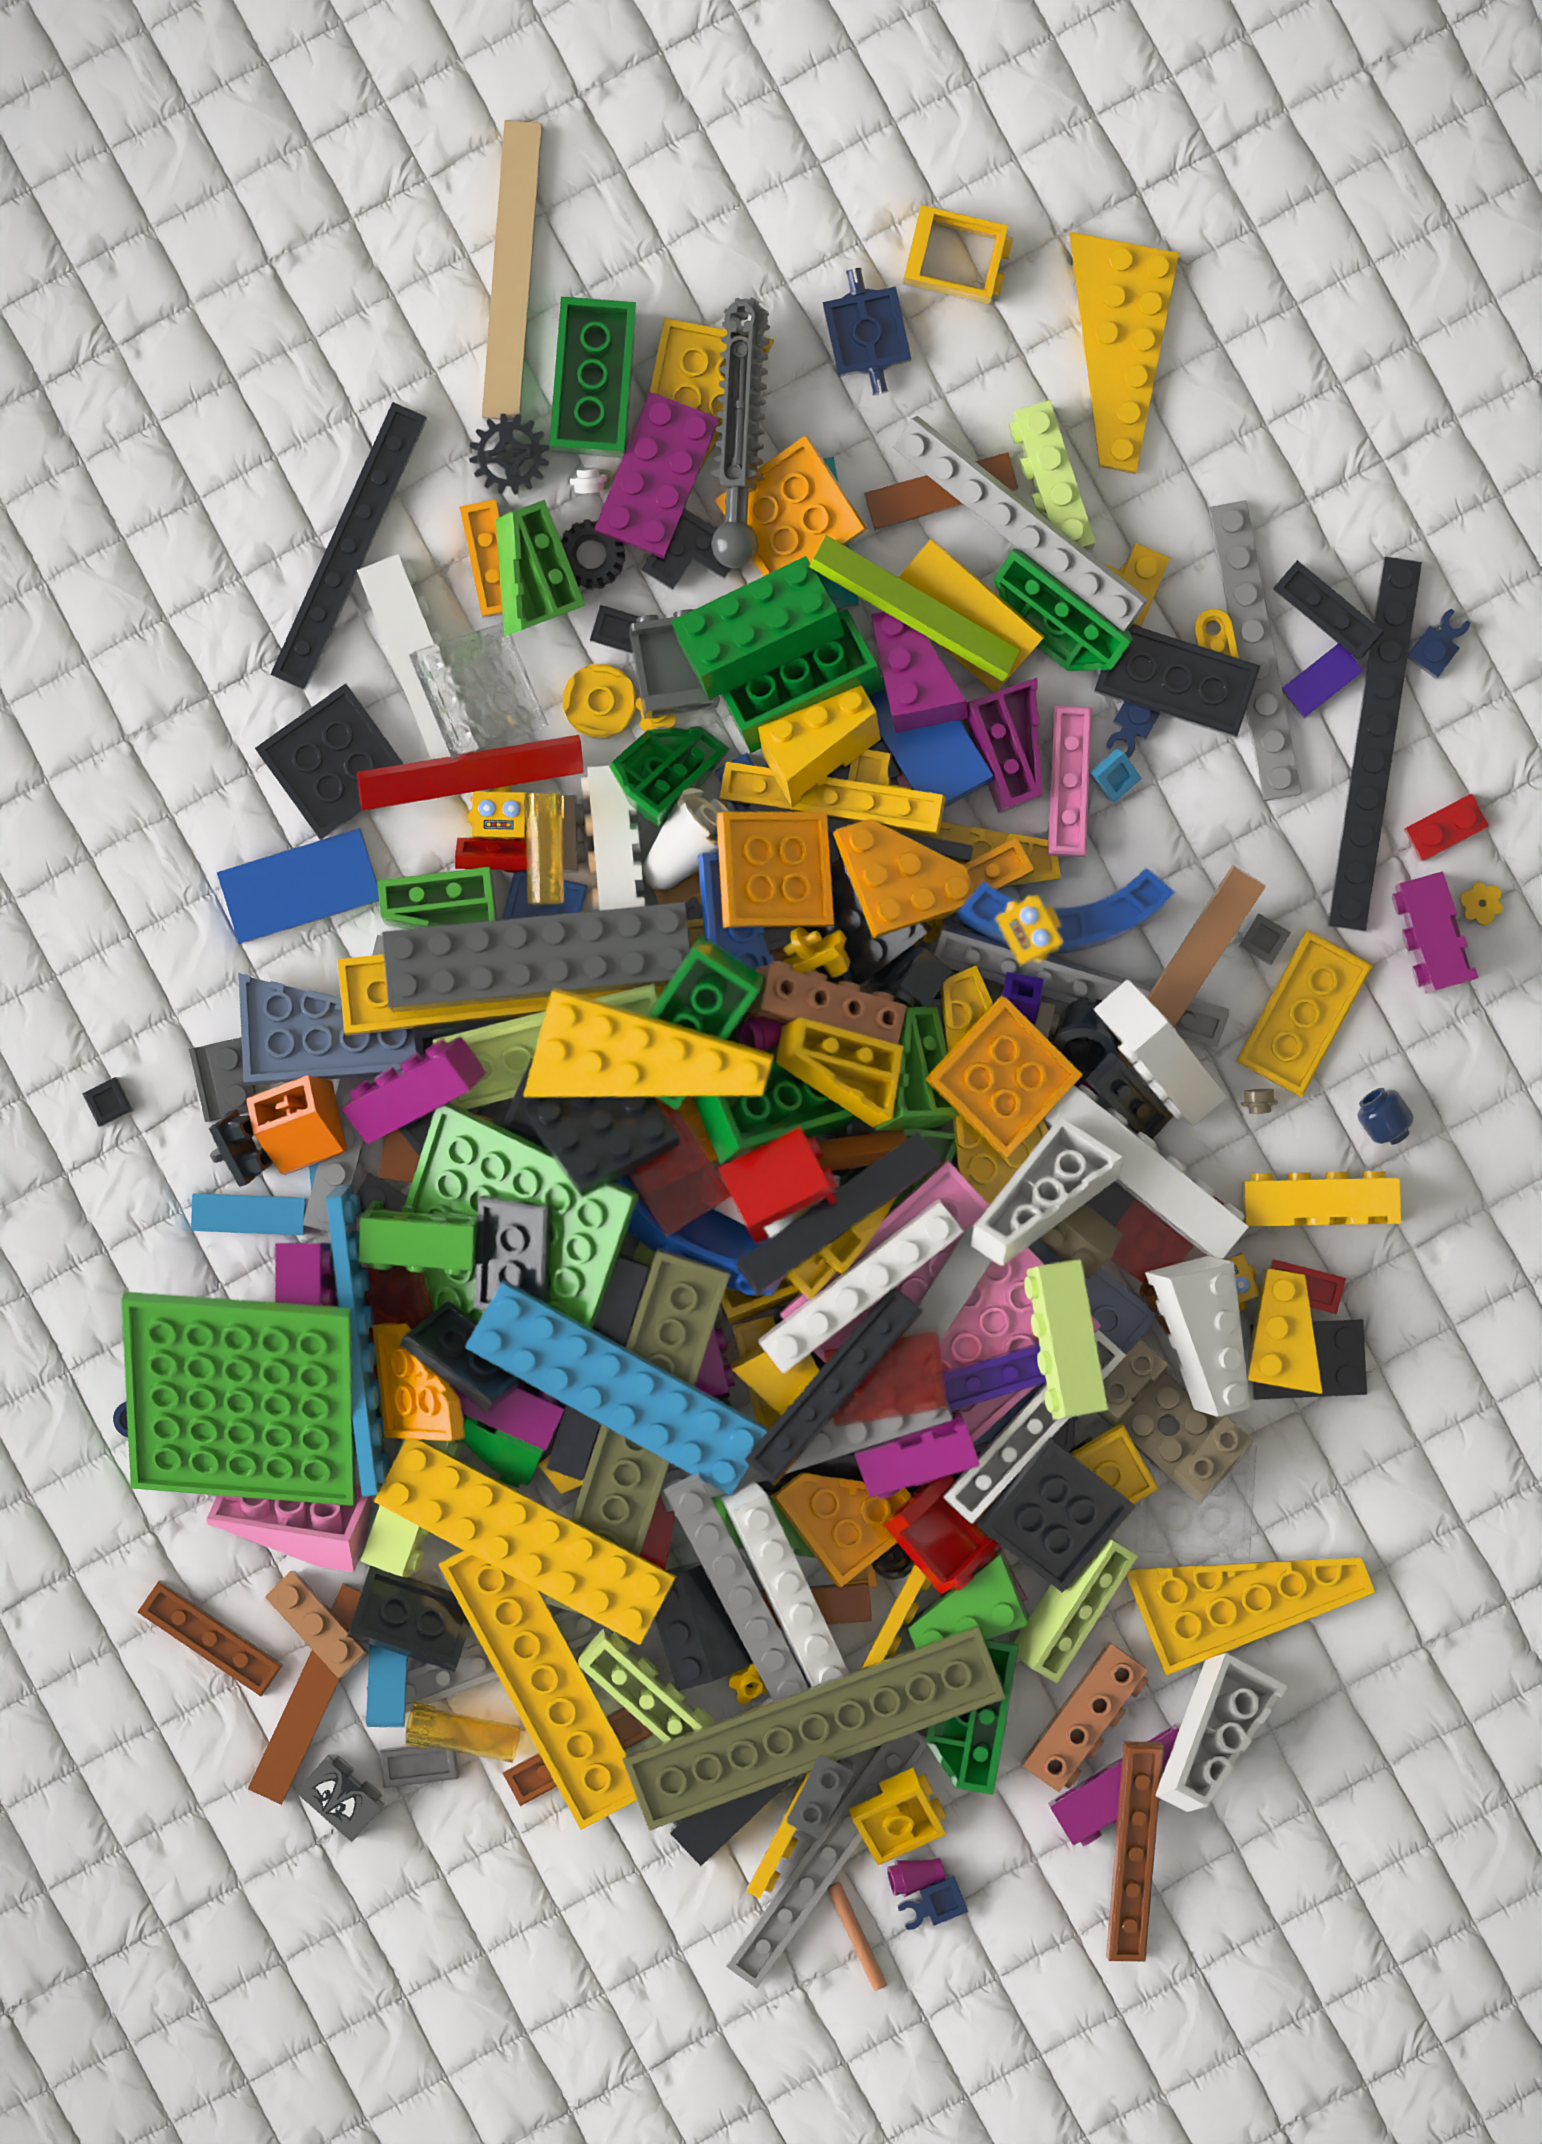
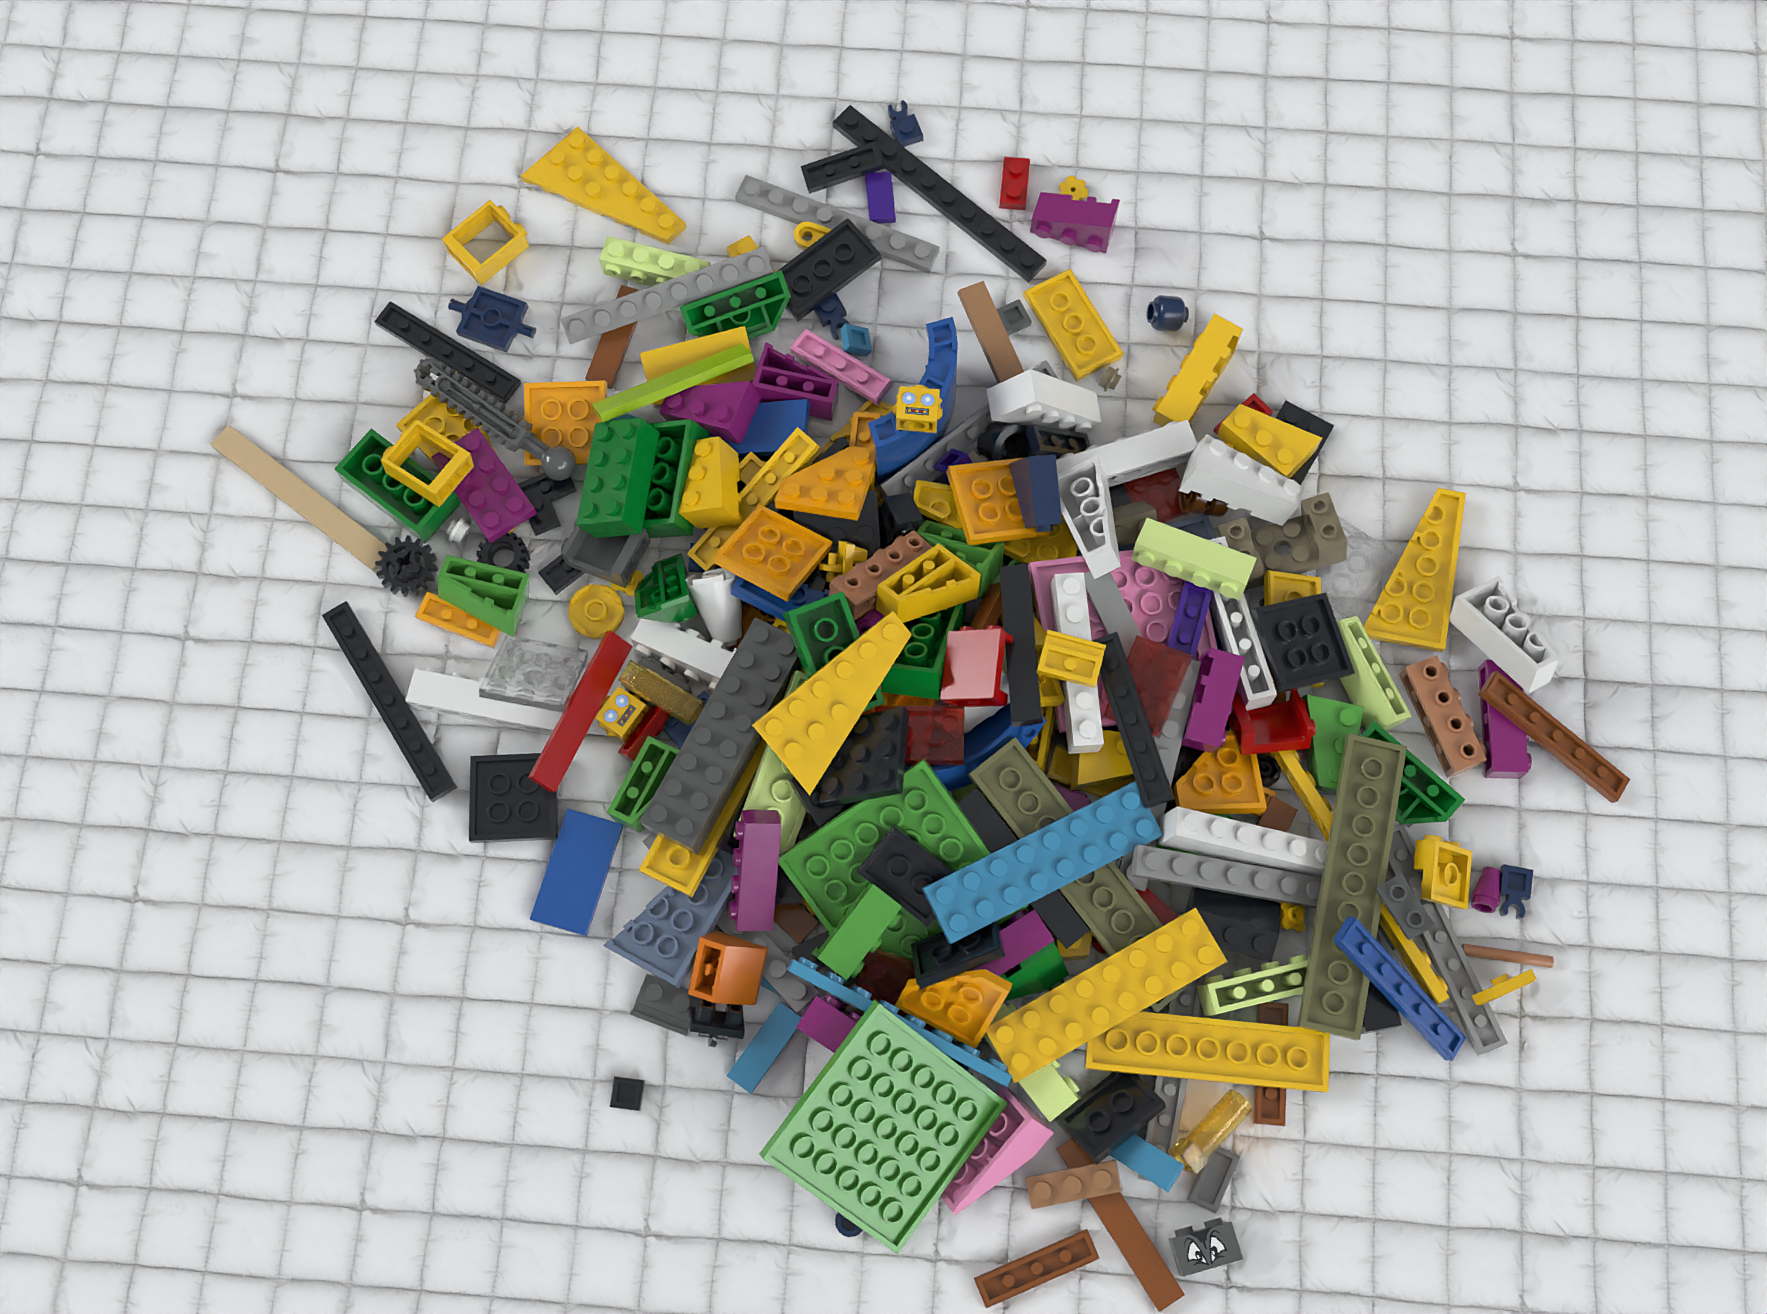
camera: 55 degrees left, 15 degrees down
none -> black tile [374,301,521,404]
none -> yellow window [381,419,474,507]
none -> dark blue slope [1009,455,1062,533]
none -> yellow plate [1036,630,1106,689]
none -> blue tile [1333,917,1467,1061]
none -> yellow plate [1472,969,1537,1006]

